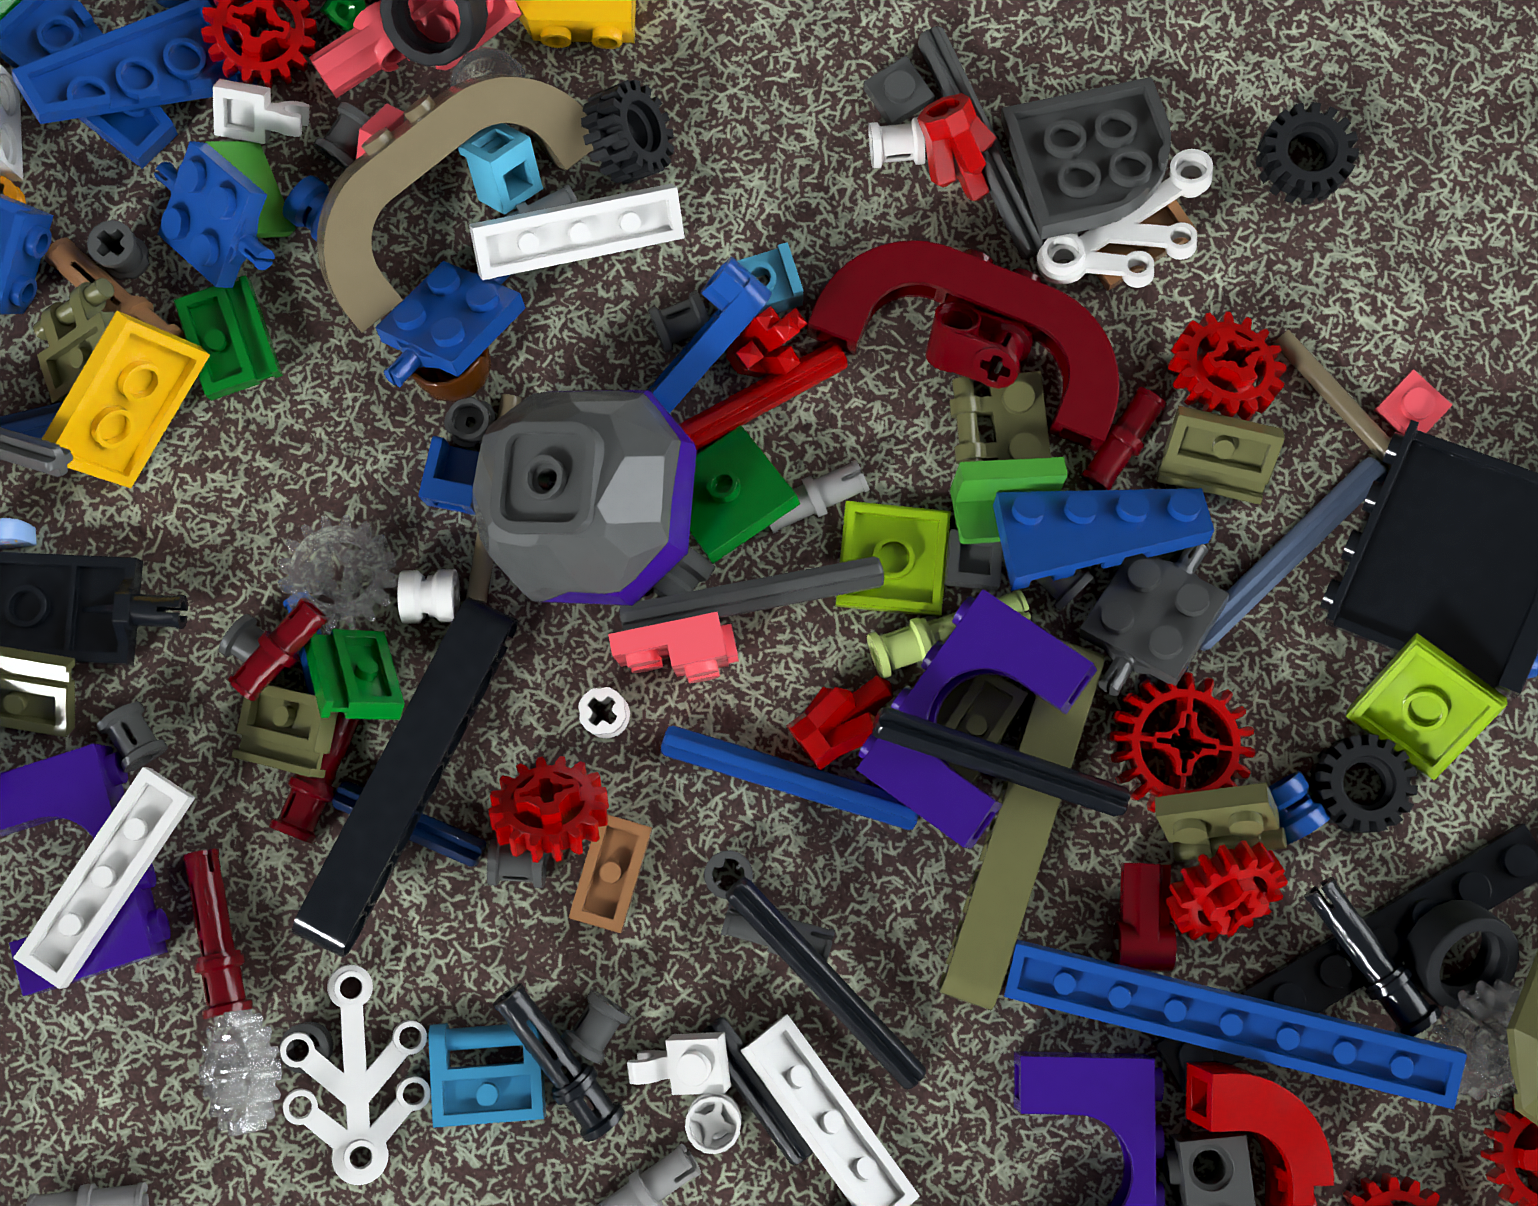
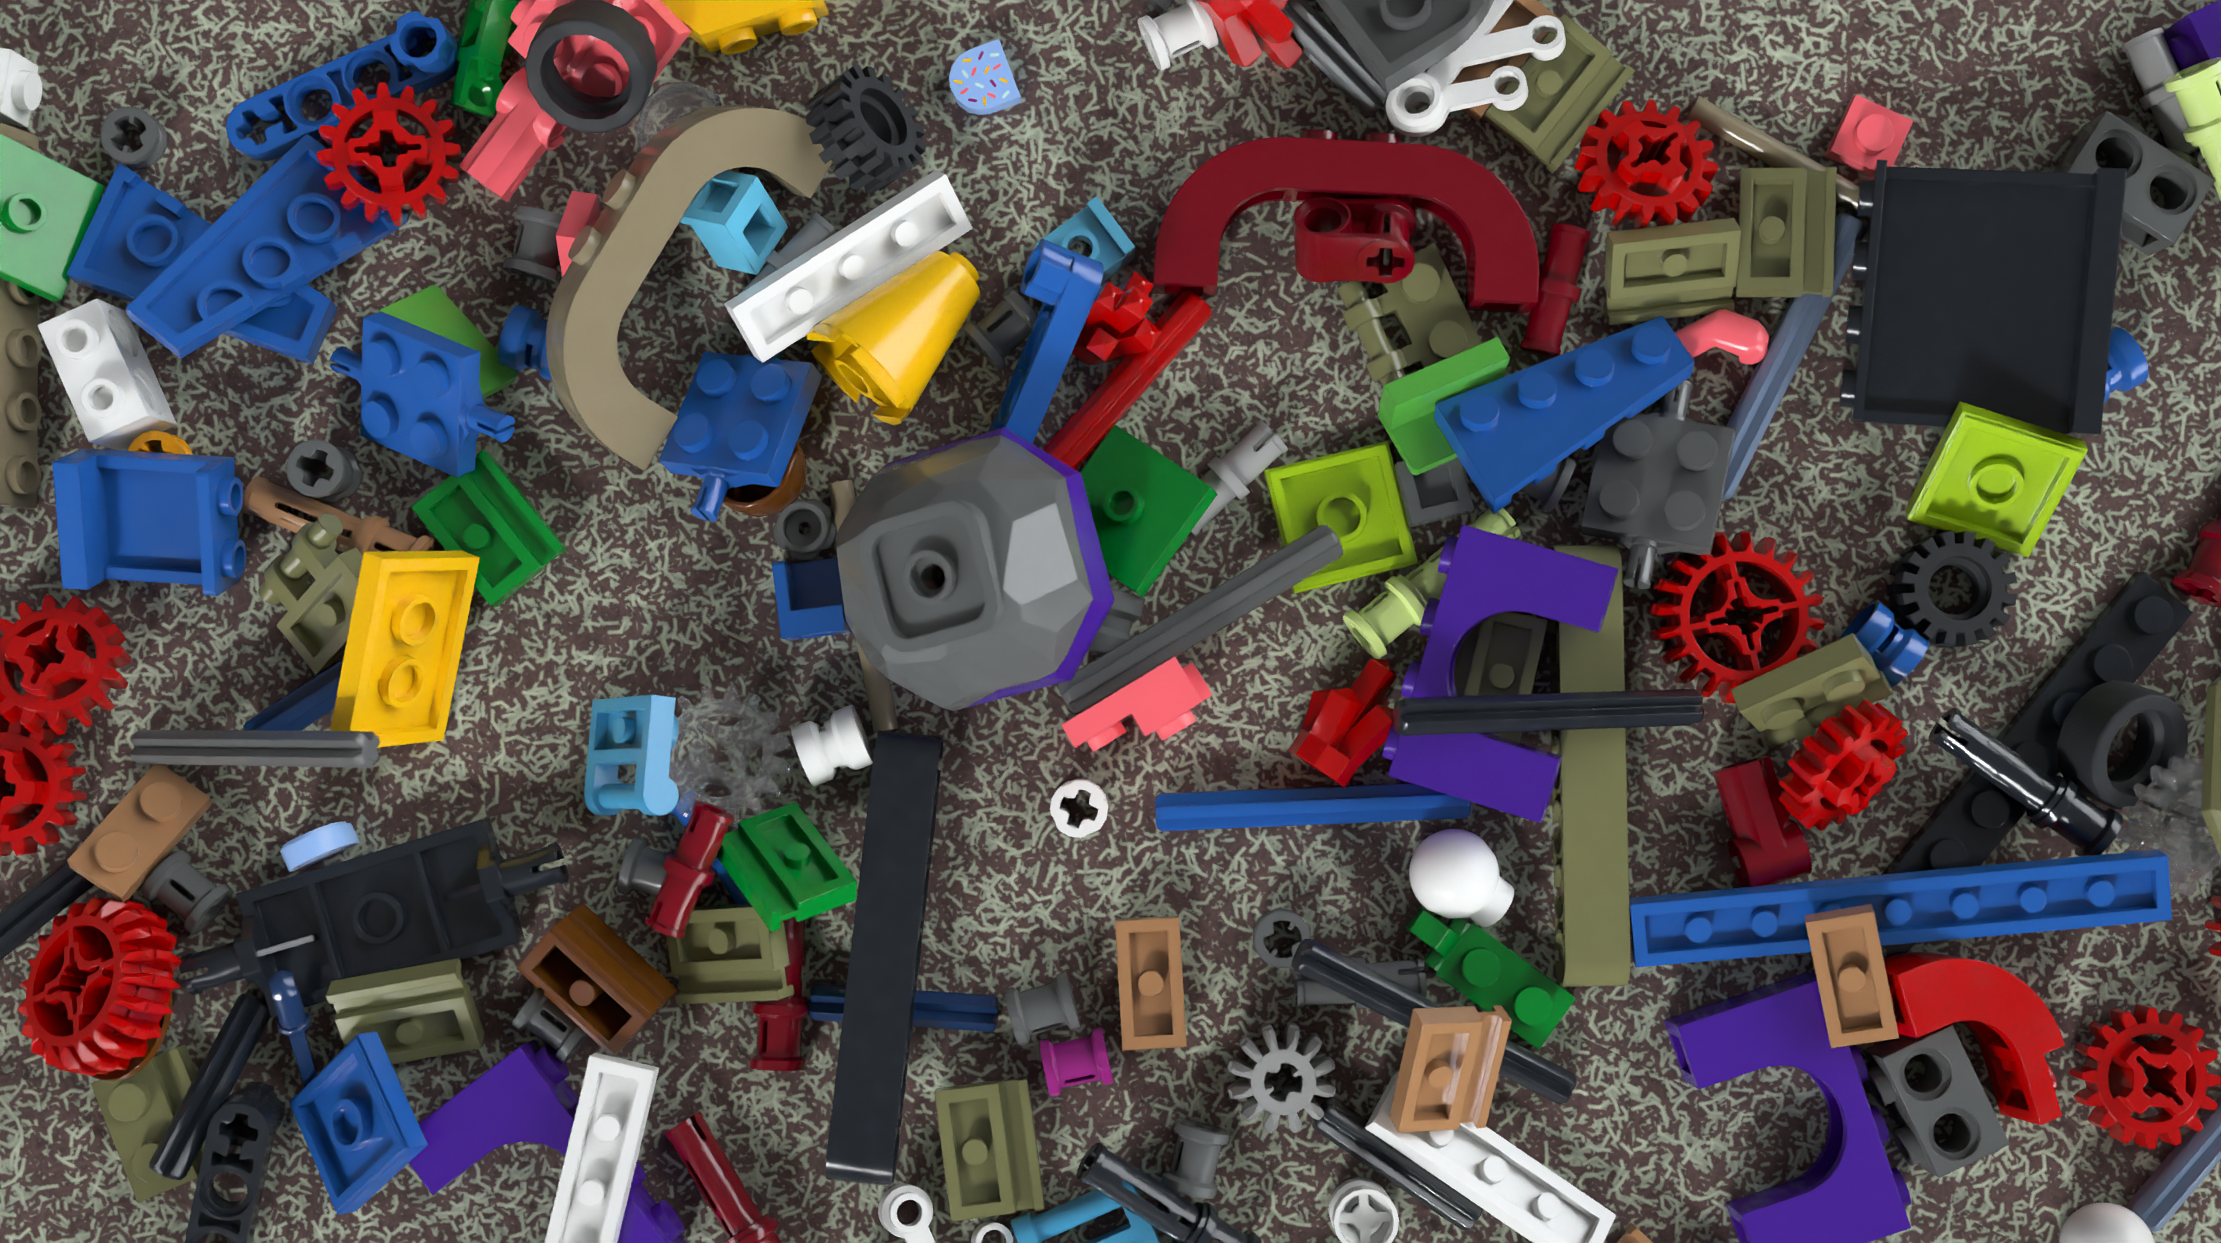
camera: 20 degrees left, 5 degrees up
white plate [213,79,309,144] -> none
red gear [488,756,609,863] -> none
white plate [627,1032,731,1095] -> none
none -> reddish brown brick [517,903,677,1057]
none -> dark azure plate [584,695,679,816]
none -> yellow cone [806,251,980,425]
none -> olive plate [934,1076,1045,1222]
none -> light blue tile [949,39,1021,115]
none -> magenta bush [1039,1027,1113,1097]
none -> light grey gear [1227,1022,1336,1134]
none -> medium nougat plate [1389,1005,1512,1132]
none -> green hinge [1404,907,1576,1050]
none -> white piece [1409,829,1514,927]
none -> olive plate [1482,14,1635,174]
none -> coral arm [1674,309,1769,365]
none -> olive plate [1736,167,1837,297]
none -> medium nougat plate [1804,904,1899,1048]

